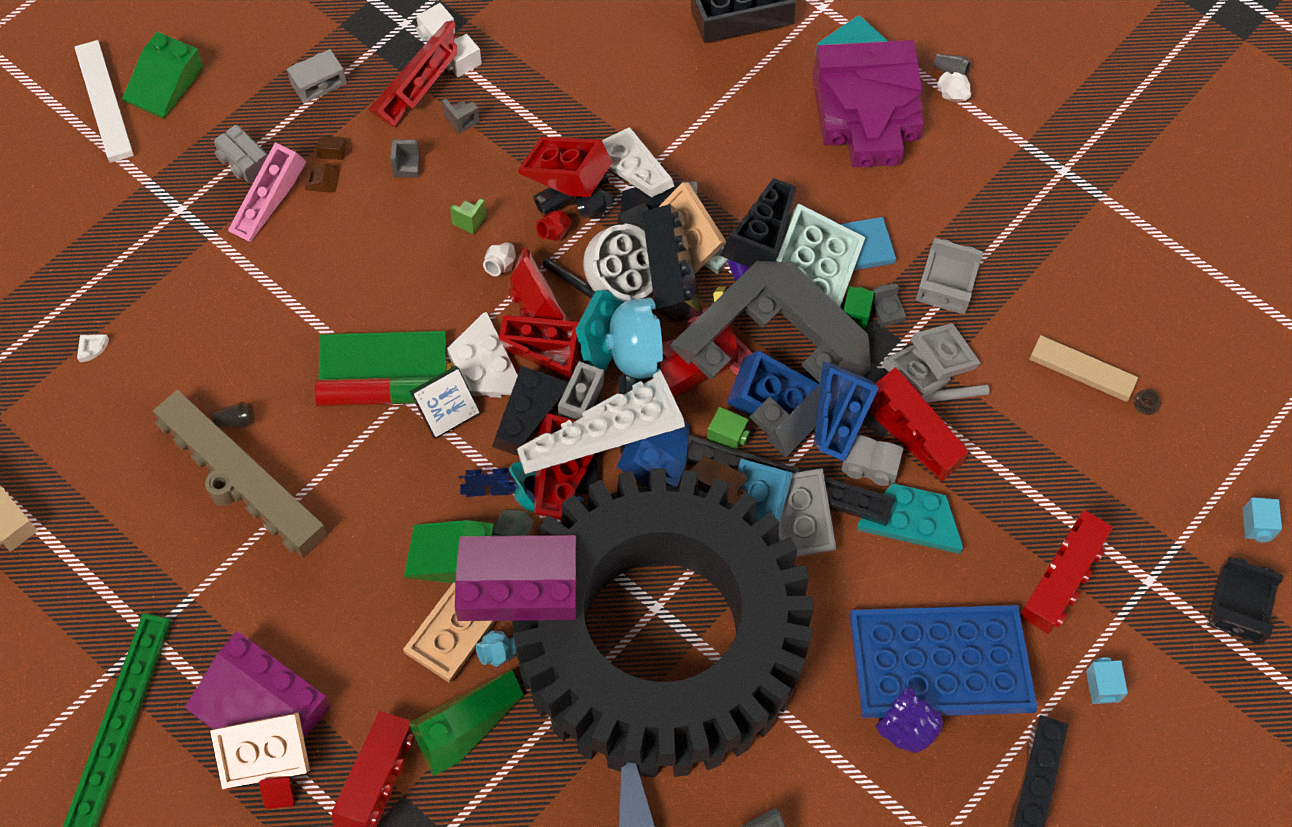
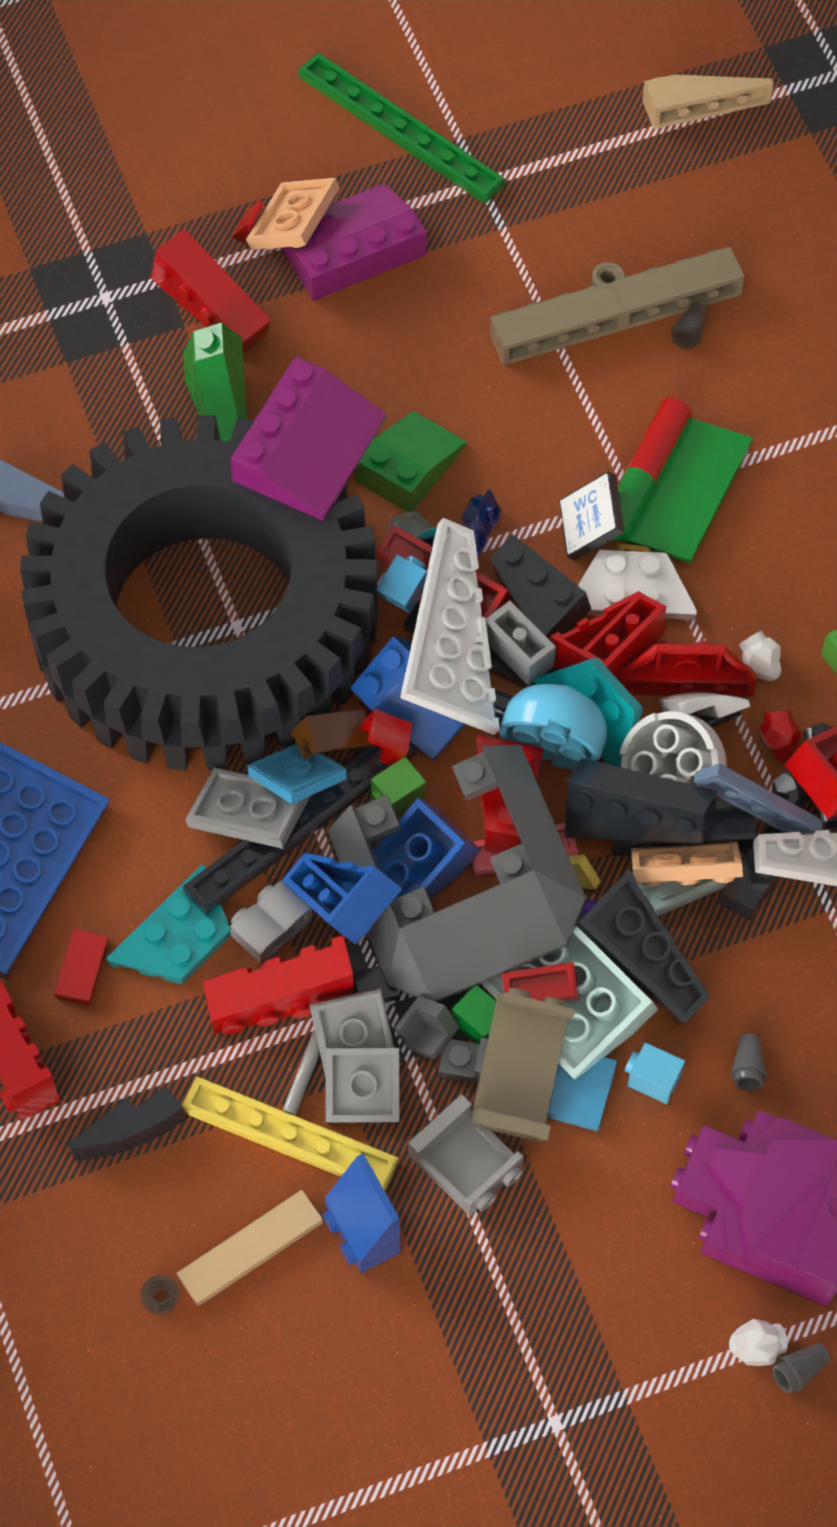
camera: 120 degrees right, 0 degrees up
none -> red tile [54,929,109,1006]
none -> black slope [68,1086,186,1161]
none -> light yellow tile [182,1076,398,1191]
none -> blue slope [322,1153,400,1273]
none -> red panel [360,709,412,766]
none -> dark azure brick [377,555,427,614]
none -> dark grey panel [395,996,459,1060]
none -> dark tan panel [469,988,575,1142]
none -> red tile [502,962,580,1002]
none -> medium azure brick [625,1043,685,1104]
none -> white slope [658,692,750,718]
none -> sand blue tile [694,763,823,835]
none -> dark grey cone [731,1034,768,1091]

